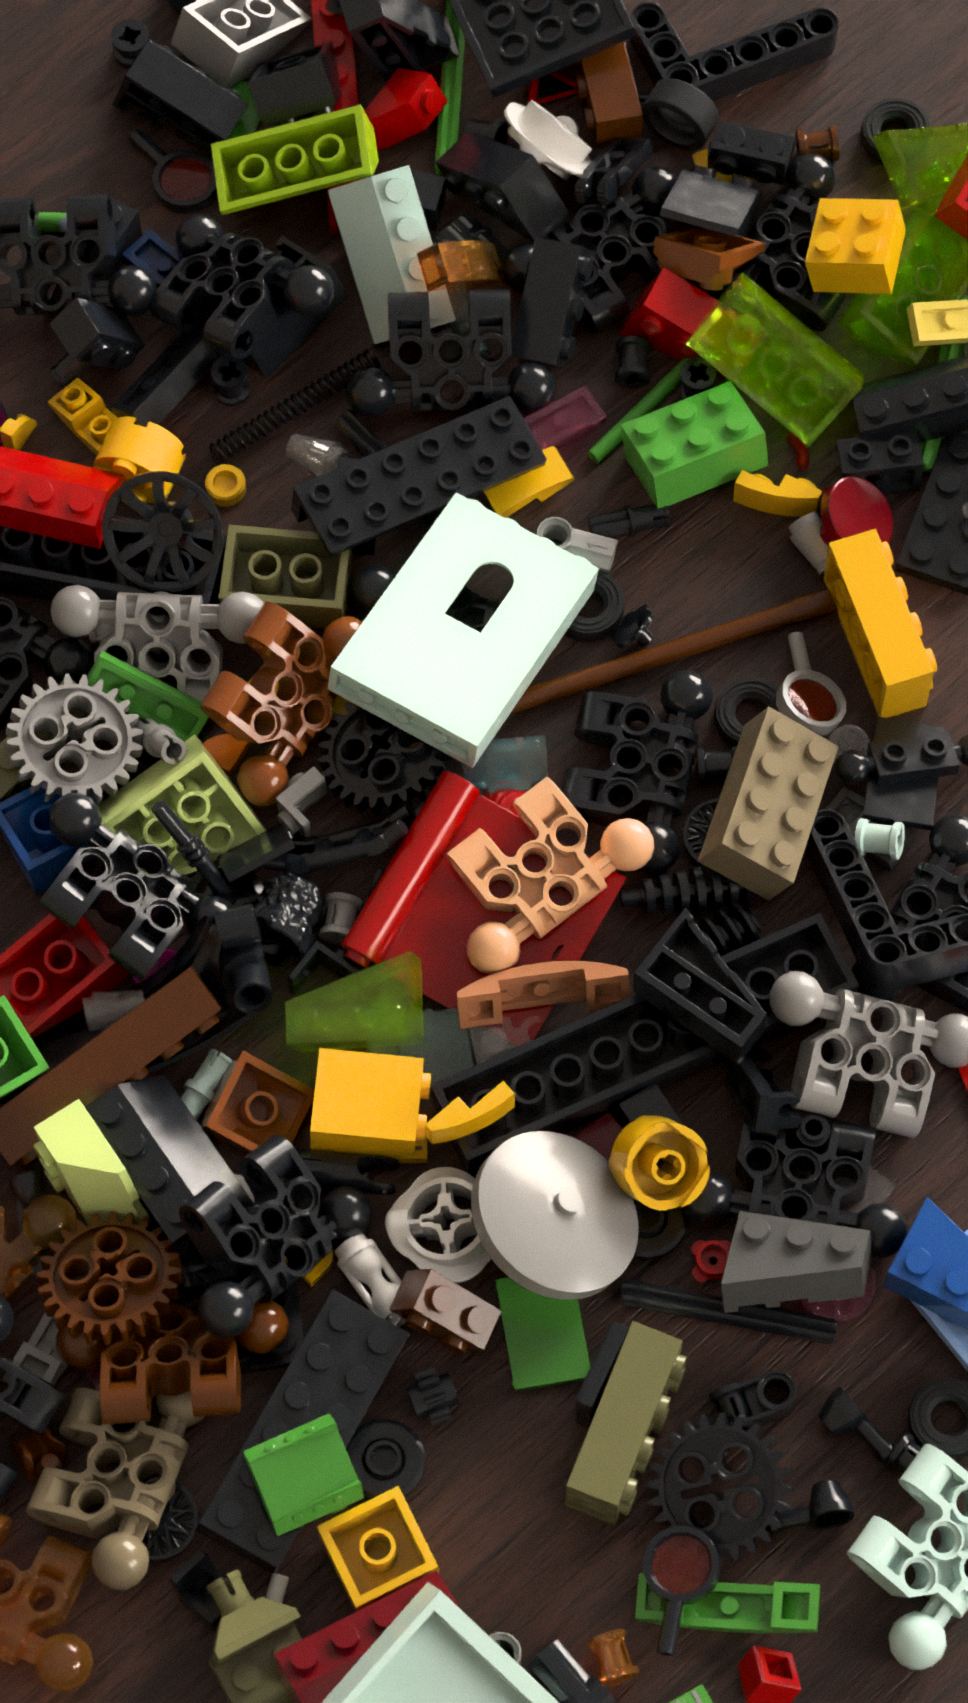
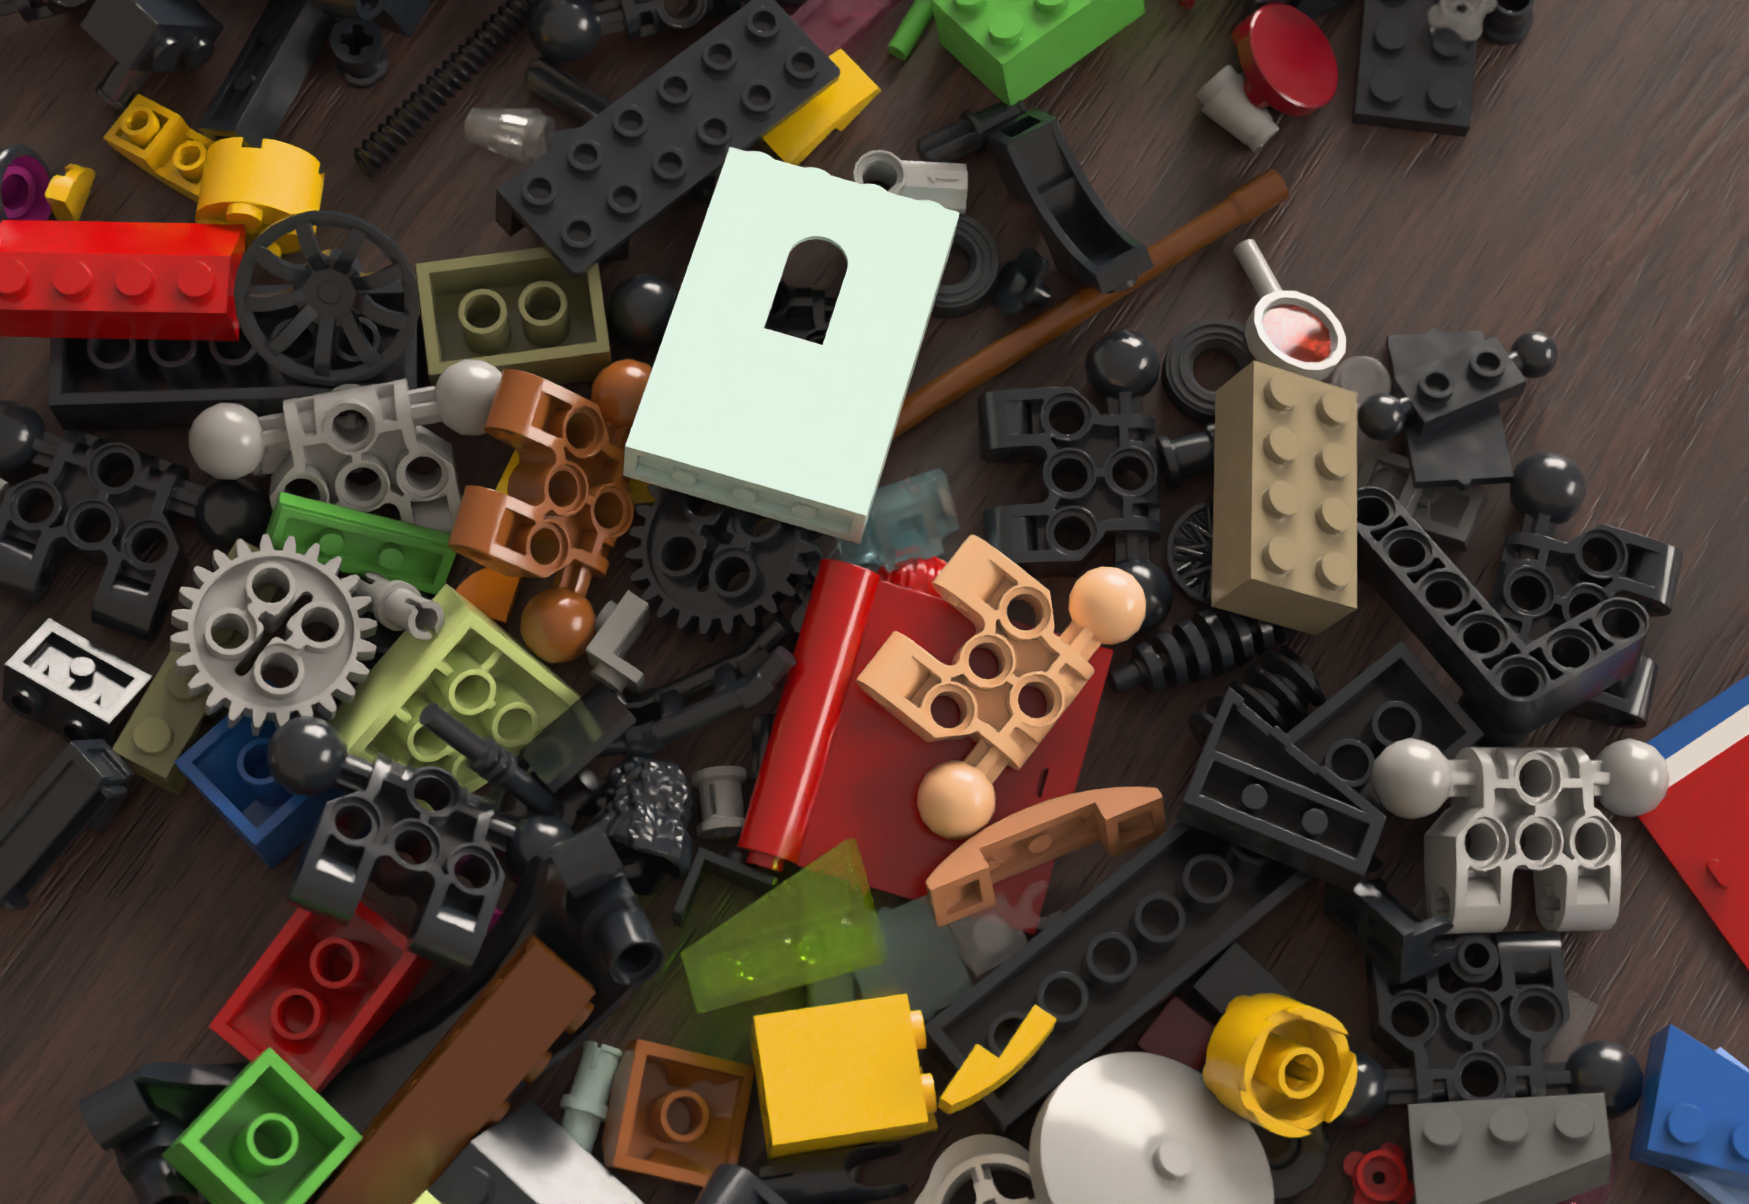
camera: 20 degrees left, 5 degrees up
clear cone [82,990,144,1033] -> none
yellow tile [205,464,246,507] -> none
yellow slope [733,470,822,517] -> none
yellow brick [823,529,937,718] -> none
light aqua bush [854,818,905,860] -> none
none -> black arch [984,108,1154,295]

